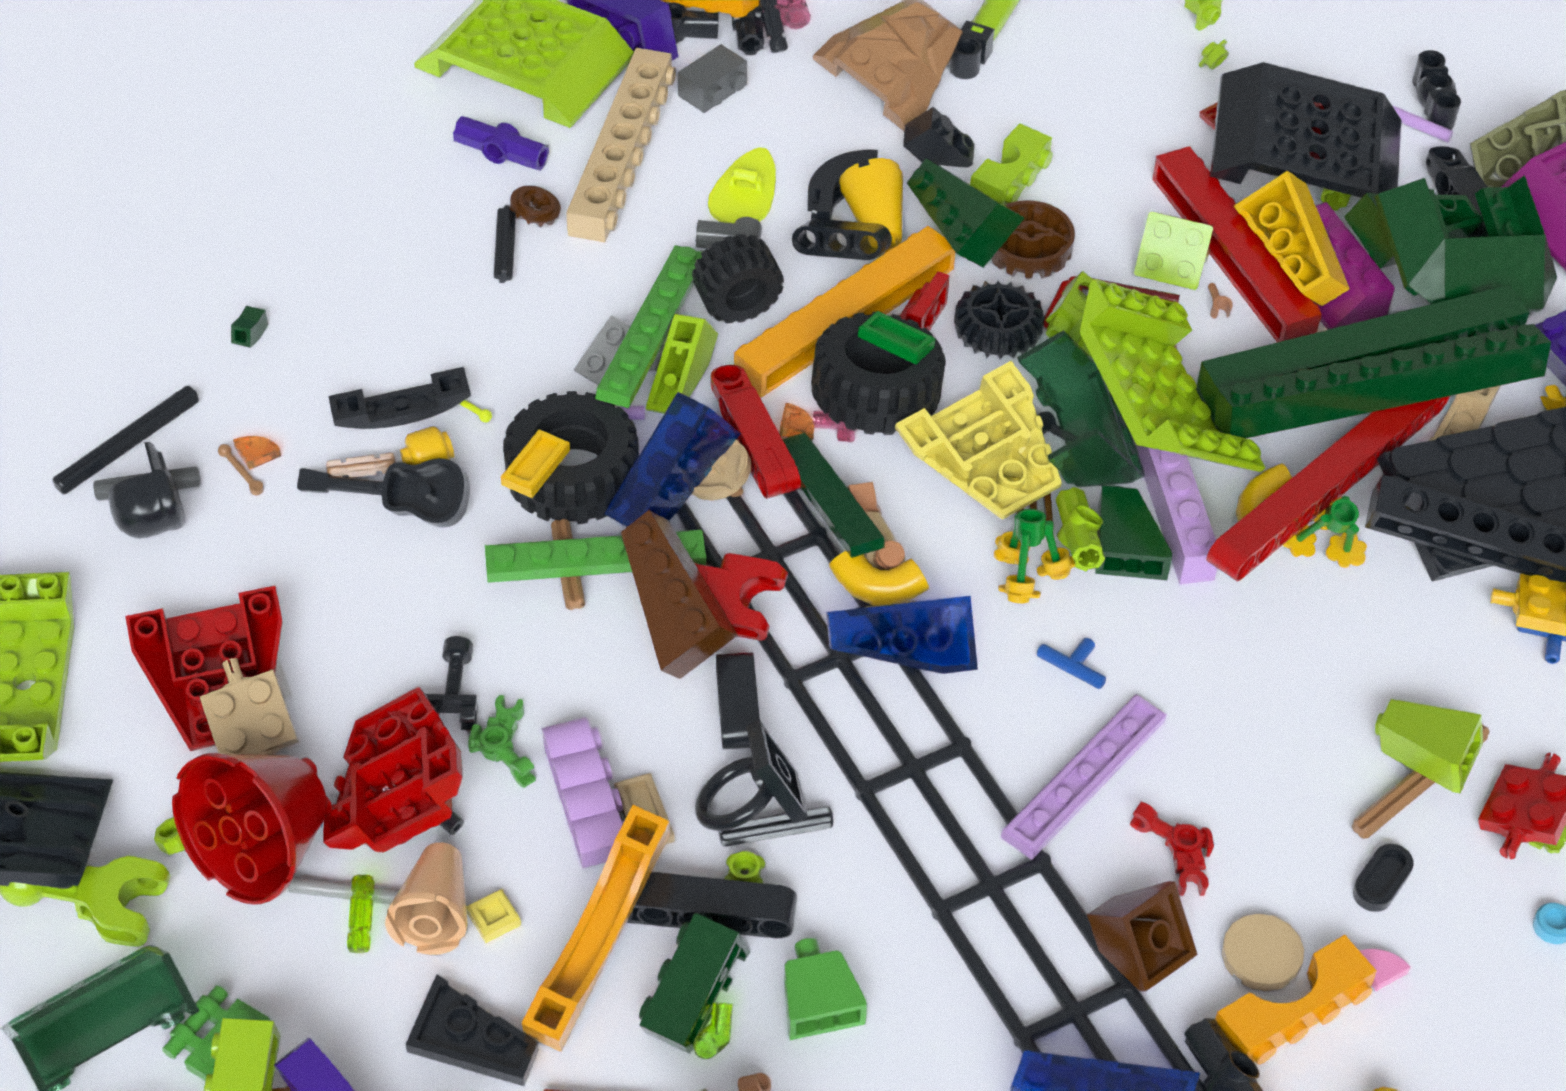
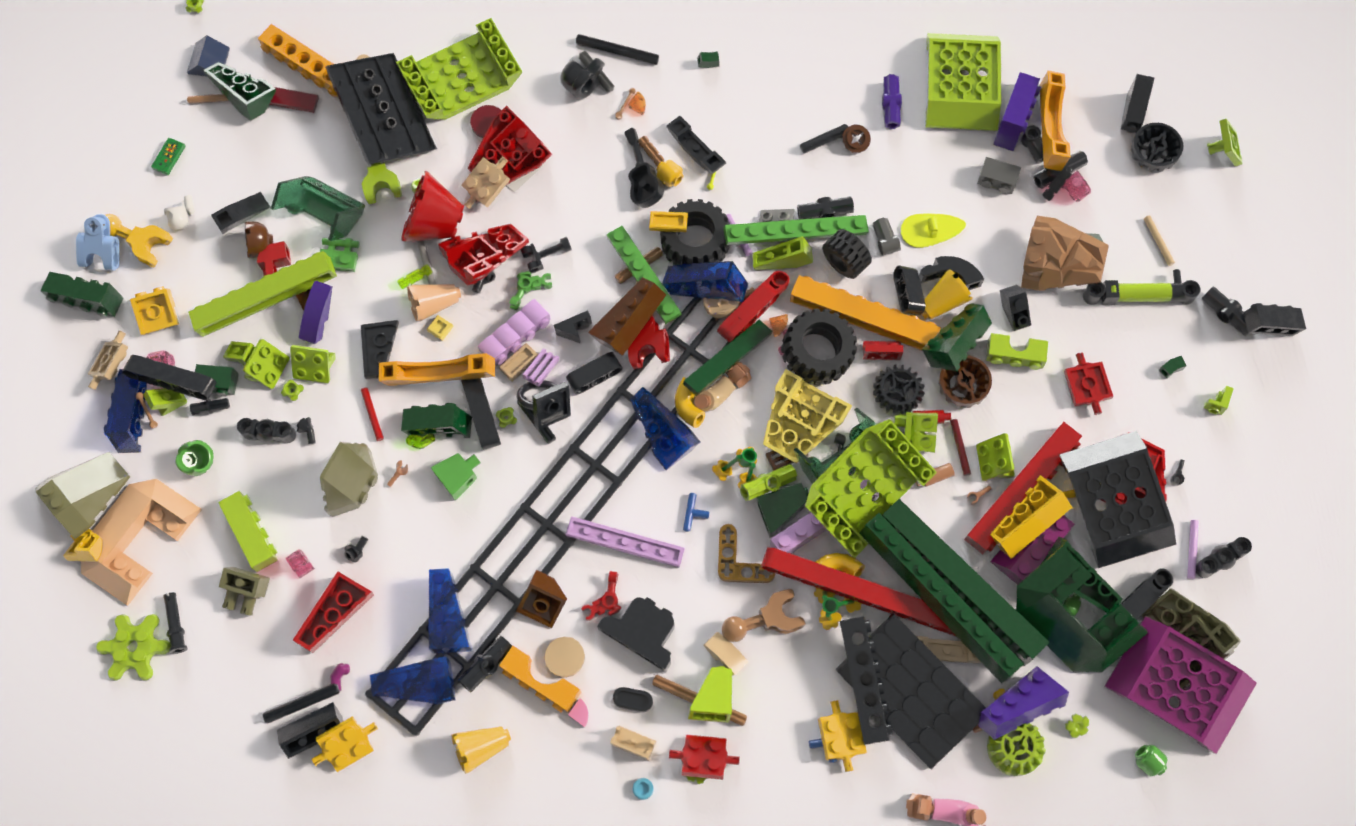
camera: 70 degrees right, 20 degrees up
tan brick [566,48,676,243] -> none
green tile [858,311,936,365] -> none
lime plate [1198,39,1229,70] -> none
none -> dark red tile [470,105,501,138]
none -> lavender tile [523,348,559,387]
none -> black slope [553,310,592,343]
none -> black brick [597,597,675,673]
none -> tan hinge [610,726,657,761]
none -> tan slope [703,632,748,676]
none -> pearl gold beam [718,524,775,583]
none -> medium nougat piece [721,589,806,642]
none -> black piece [797,196,854,220]
none -> red plate [1064,352,1114,415]
none -> dark green piece [1159,355,1187,379]

